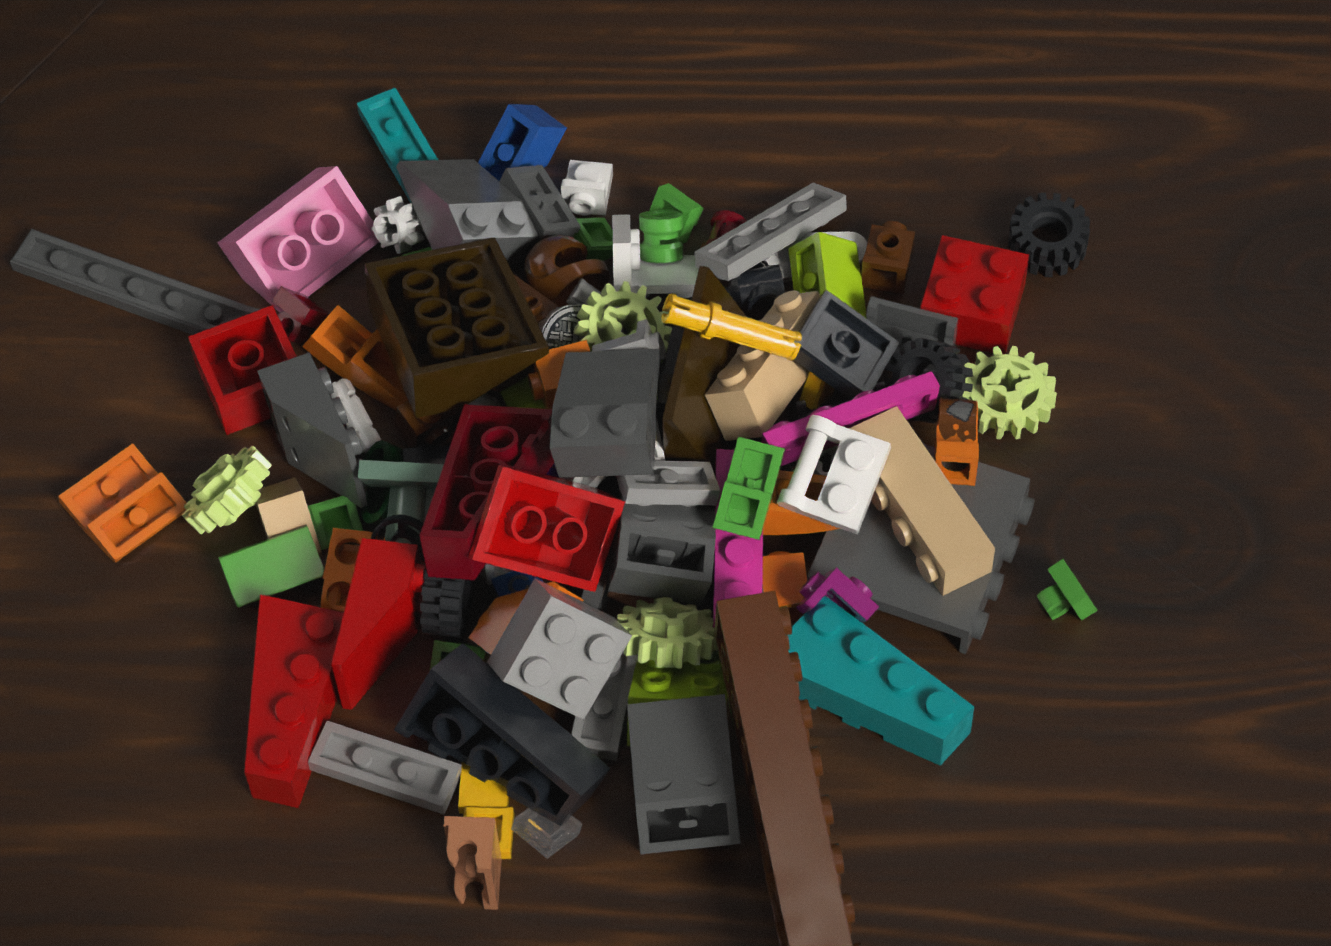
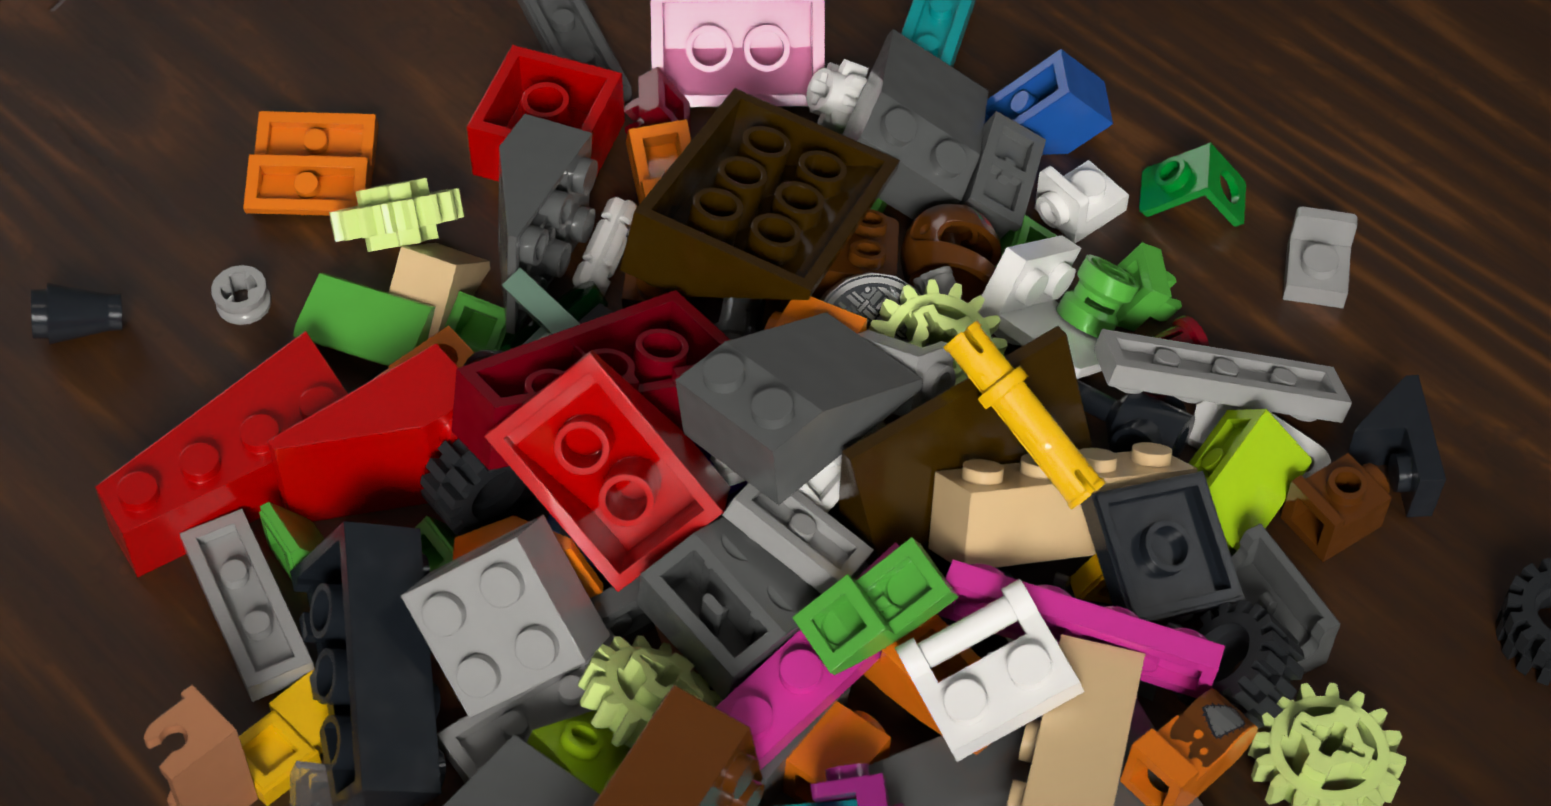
camera: 40 degrees right, 5 degrees down
red brick [921,235,1029,354] -> none
none -> black cone [31,283,123,345]
none -> light grey bush [211,265,271,325]
none -> bright green slope [259,502,324,581]
none -> green bracket [1139,142,1246,227]
none -> light grey bracket [1283,207,1358,308]
none -> black slope [1347,375,1446,517]

